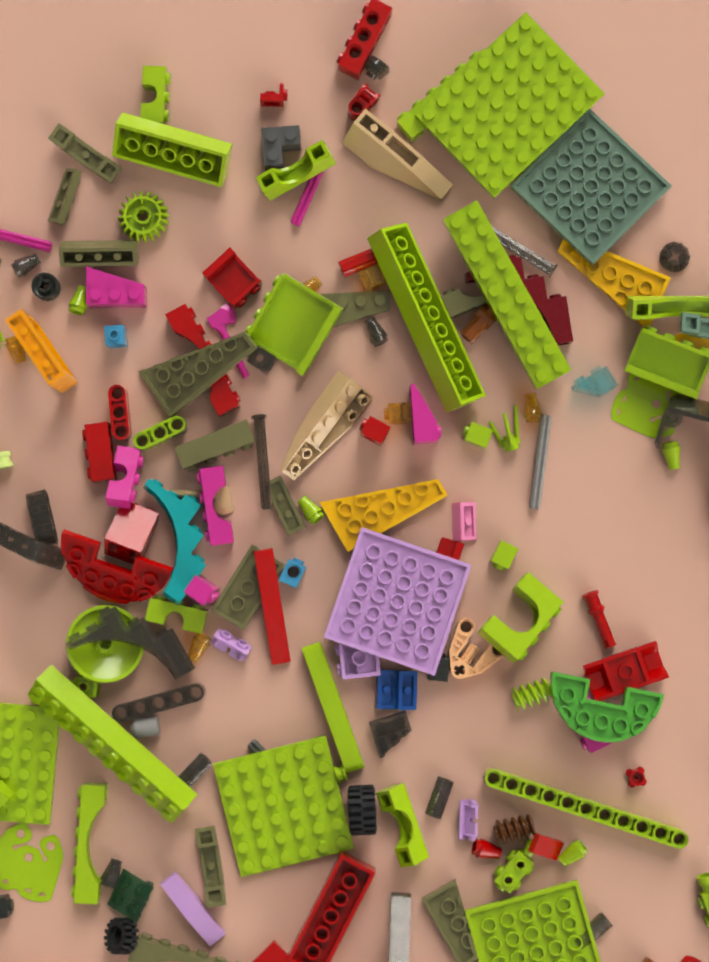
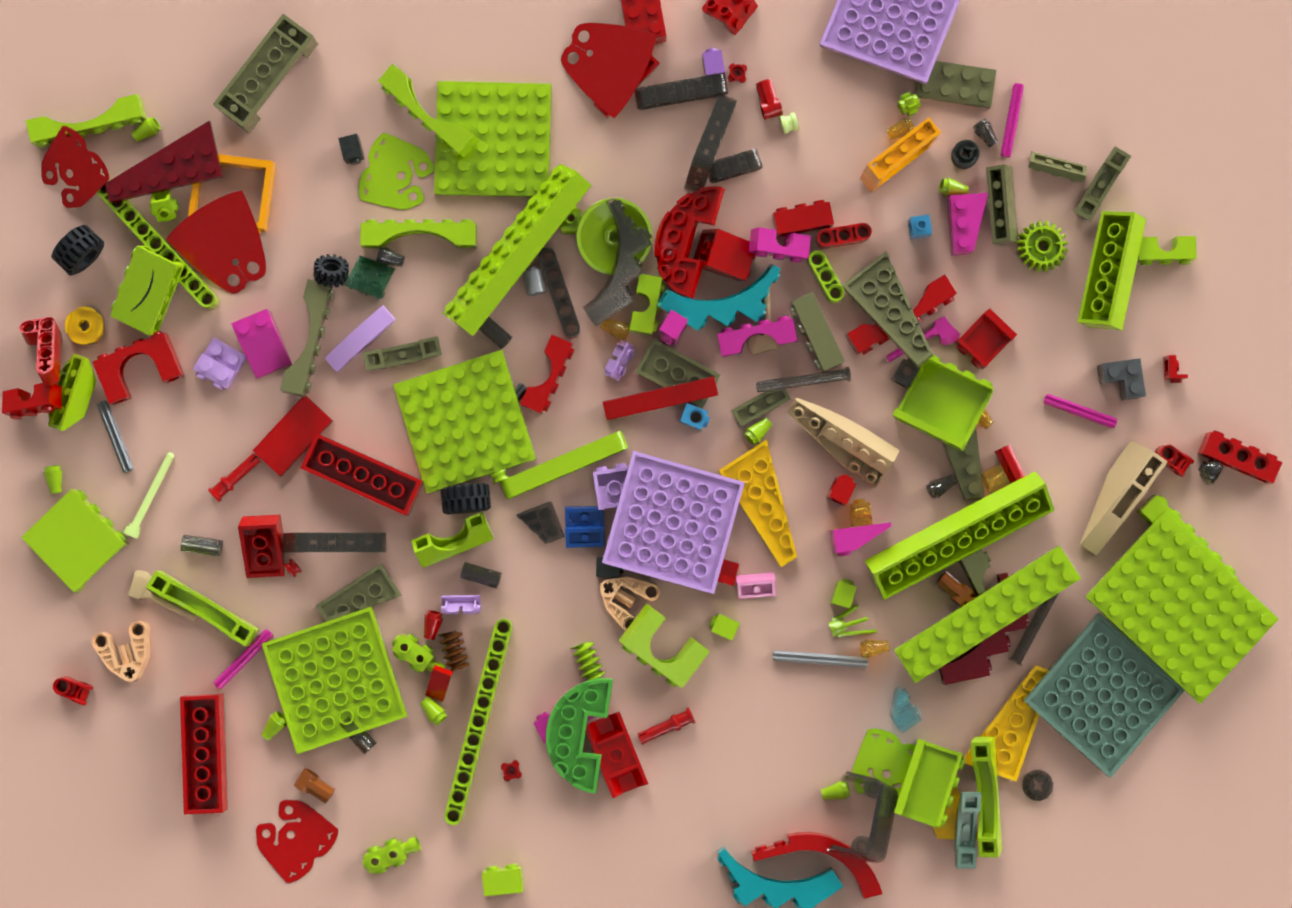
camera: 85 degrees right, 0 degrees up
lime arch [256,140,336,201] -> none
none -> red arch [520,334,575,415]

